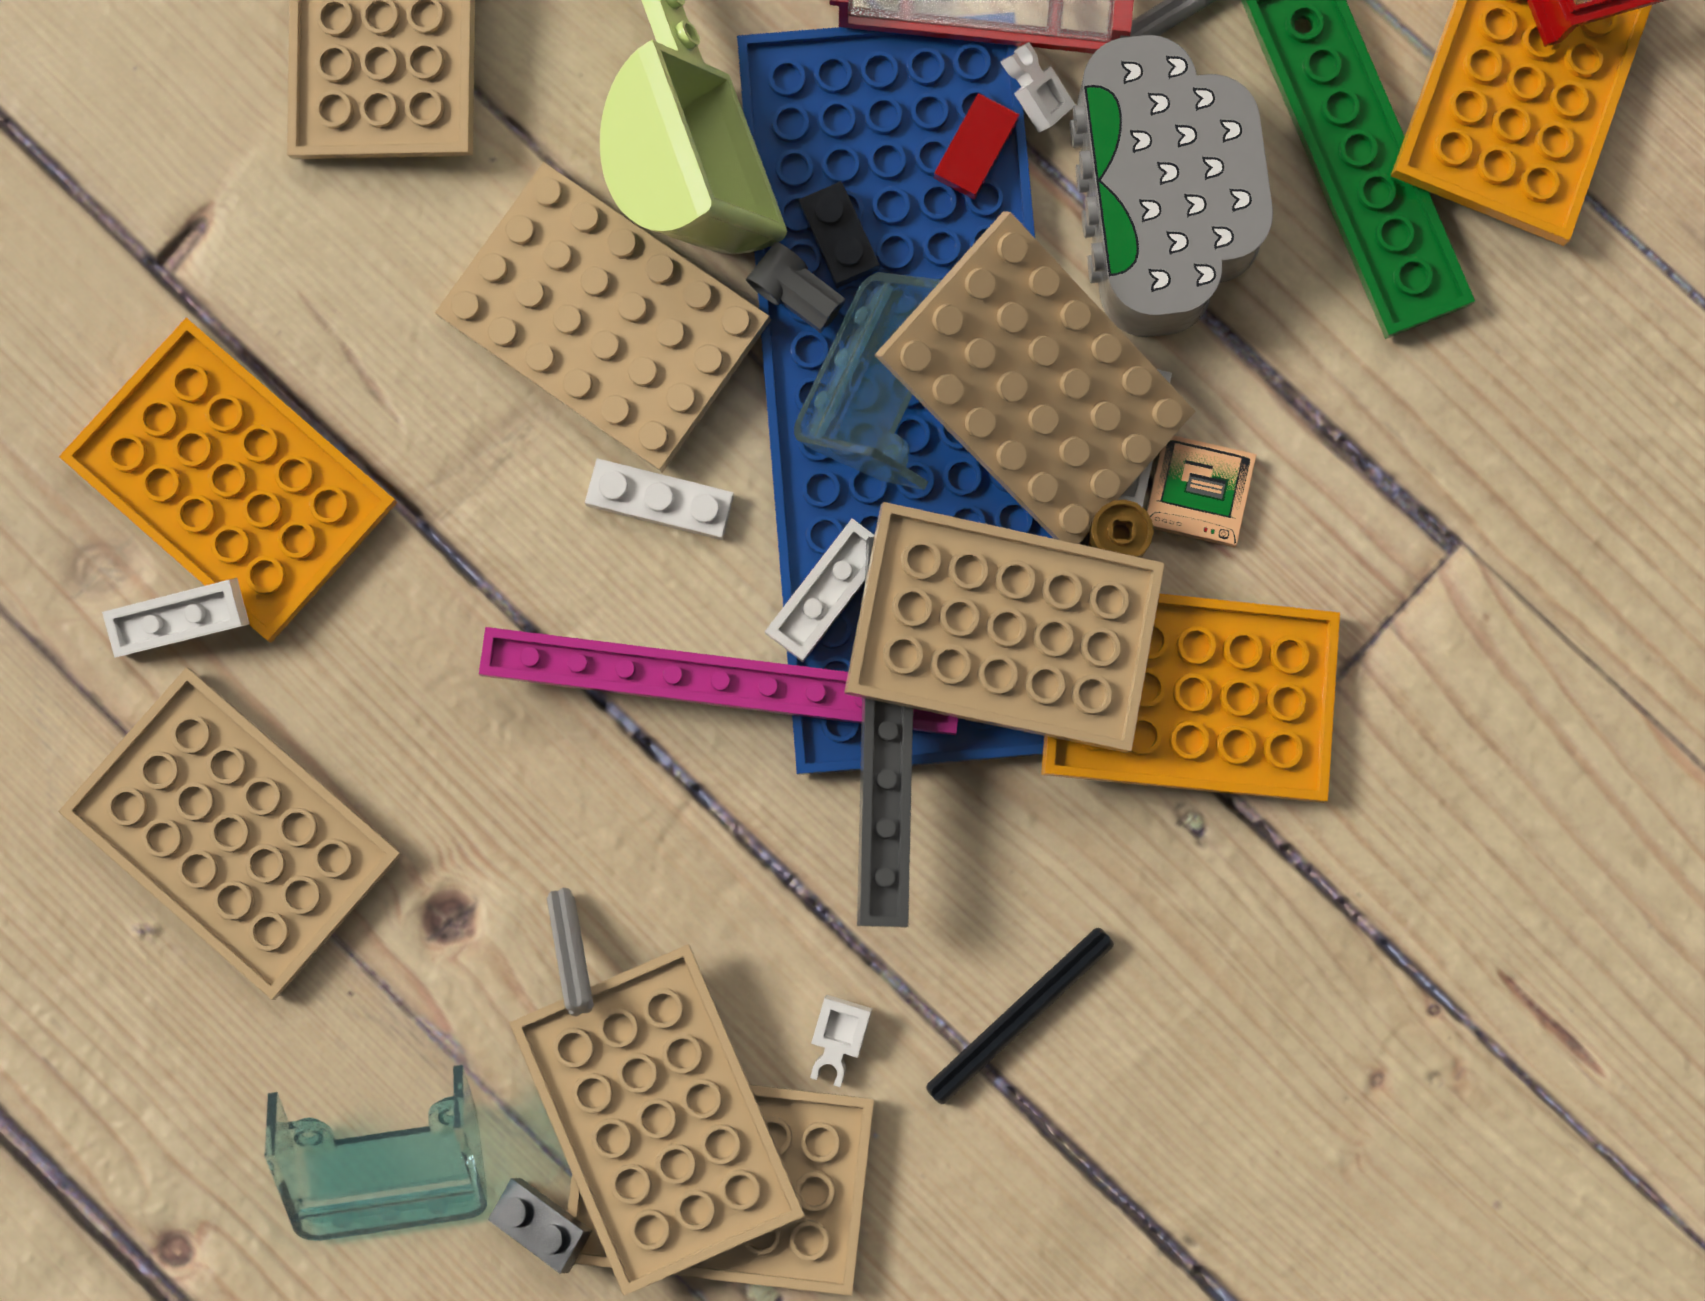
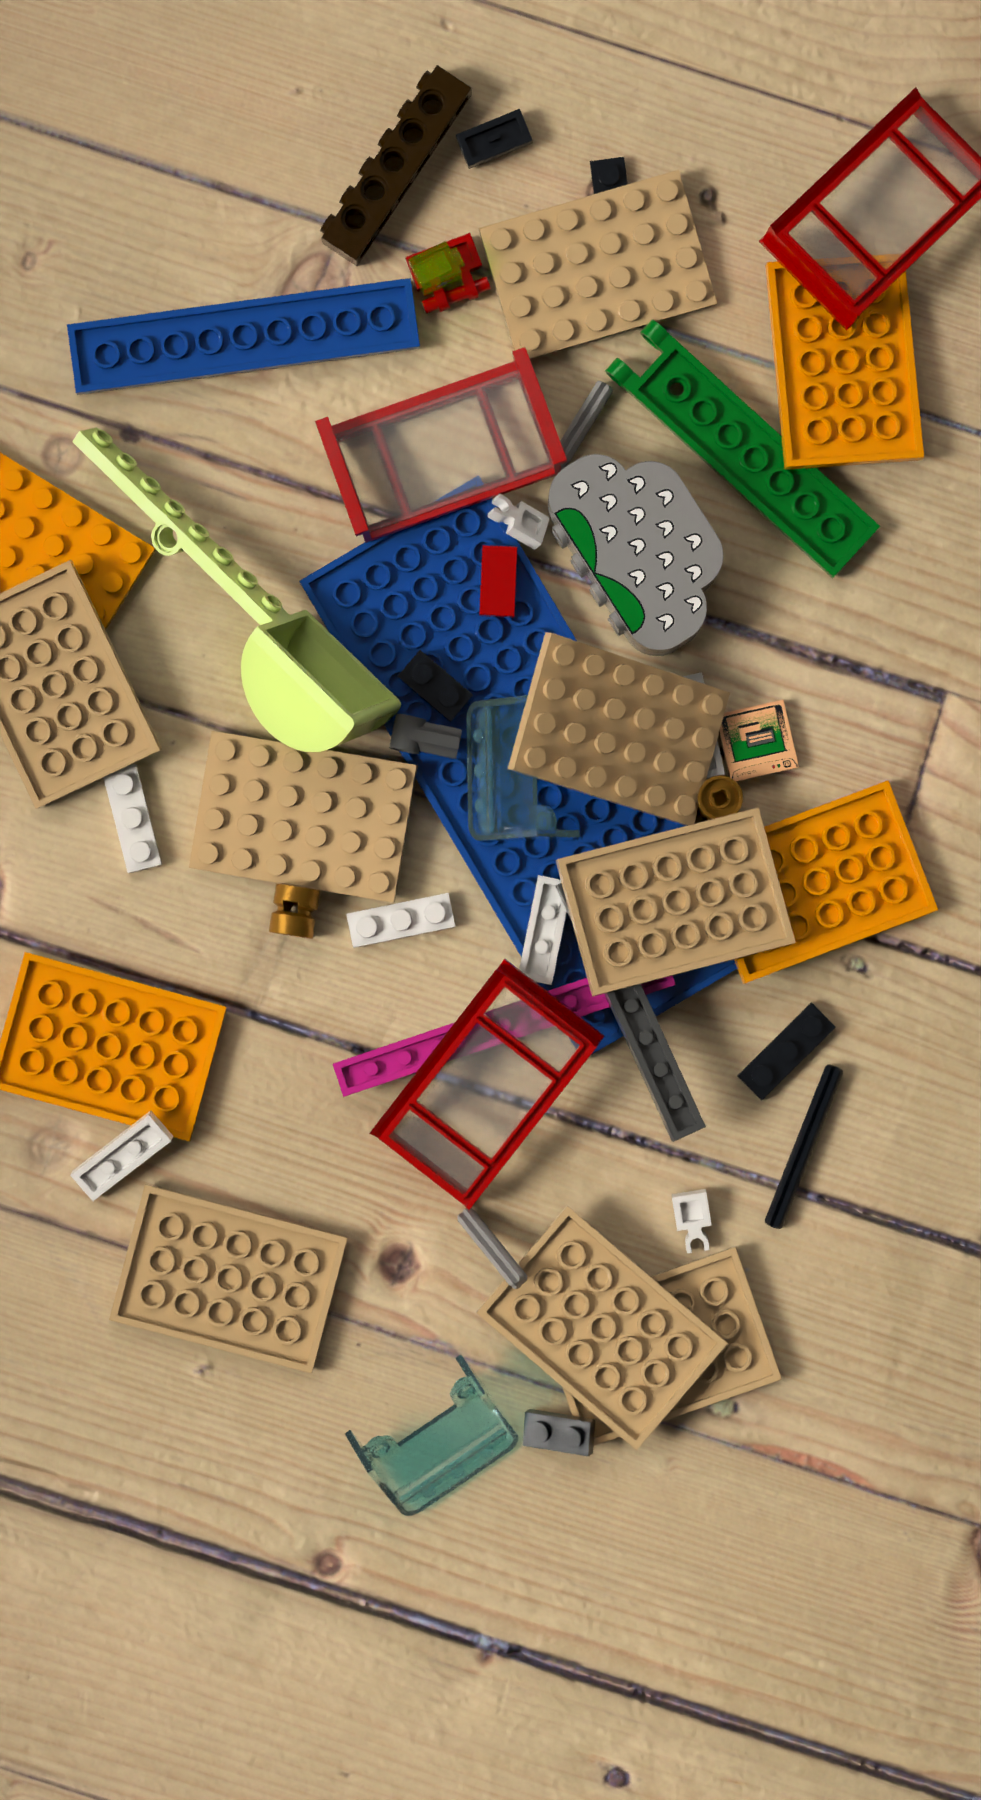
camera: 30 degrees left, 5 degrees up
none -> white plate [103,764,162,874]
none -> pearl gold wheel [269,884,320,939]
none -> piece [369,959,604,1210]
none -> black plate [737,1002,836,1101]

